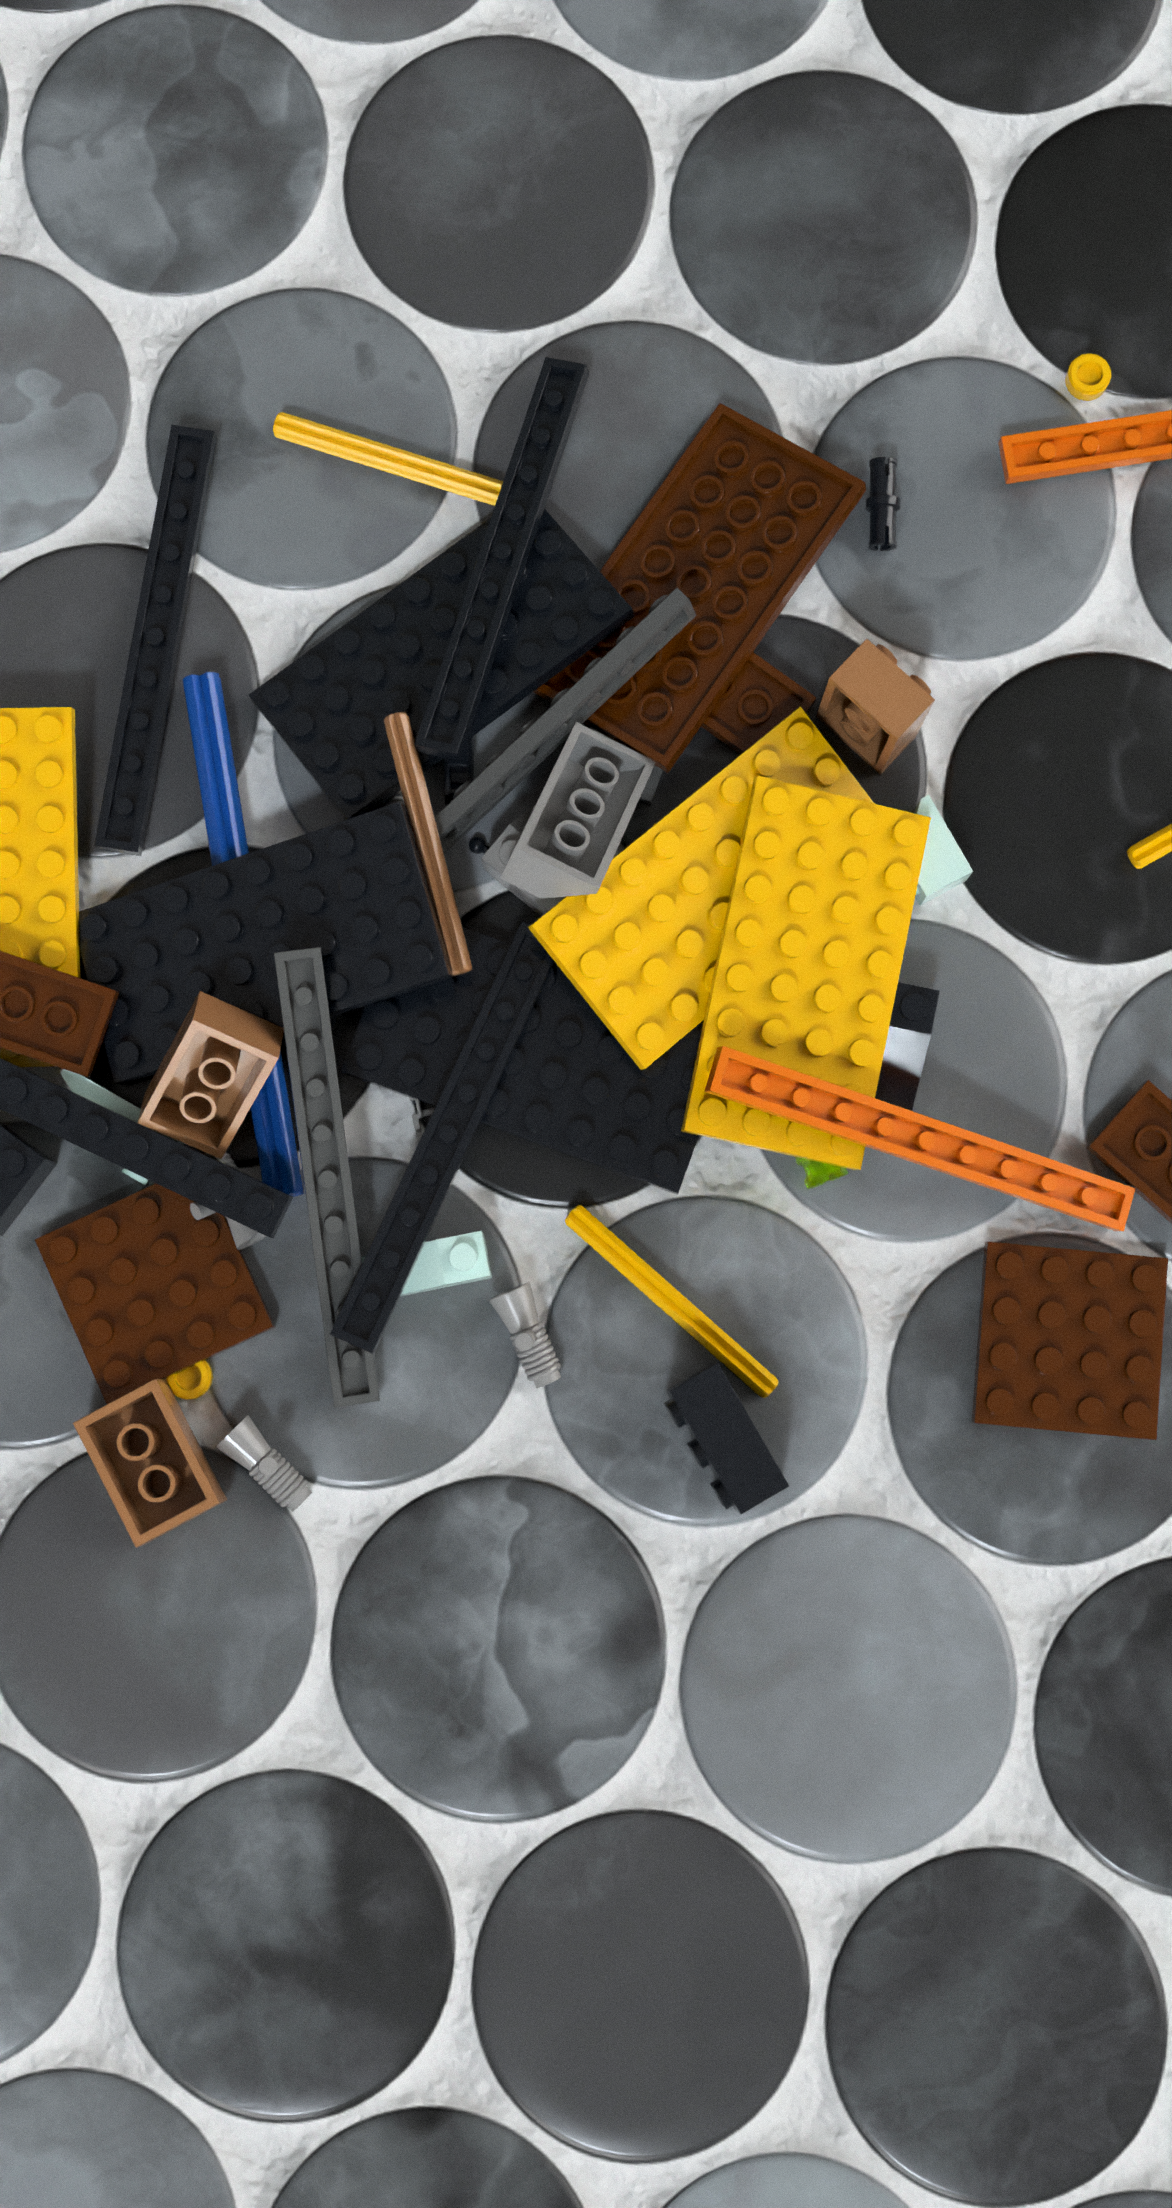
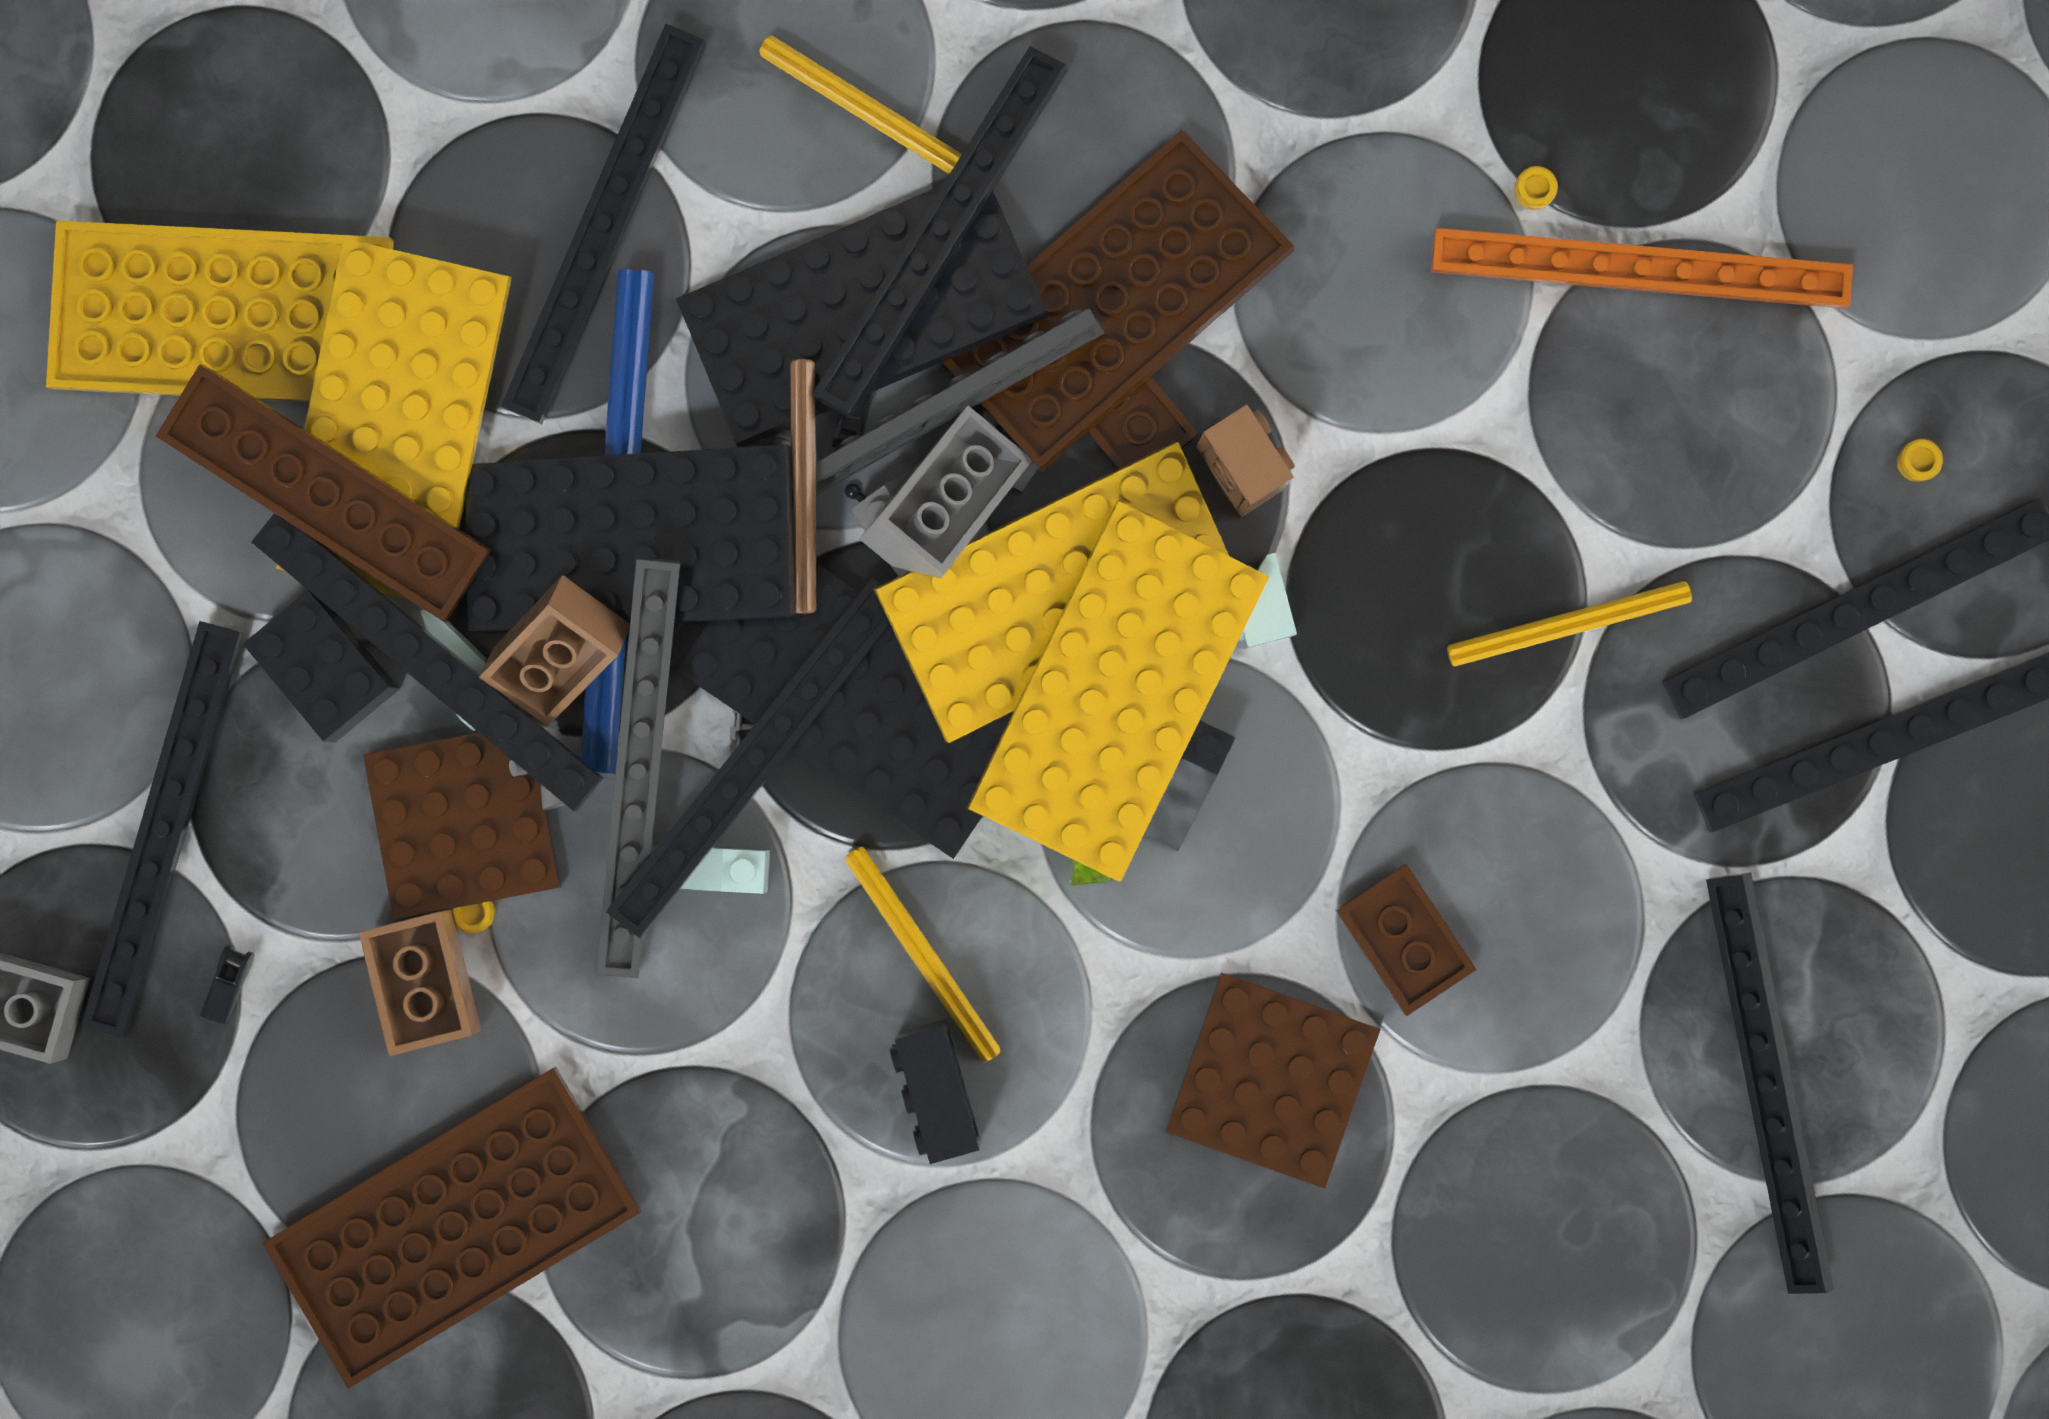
camera: 15 degrees right, 5 degrees up
light grey piece [215,1415,312,1512] -> none
light grey piece [489,1282,561,1388] -> none
orange plate [704,1046,1136,1231] -> none
black pin [865,457,901,551] -> none
none -> reddish brown plate [263,1066,641,1389]

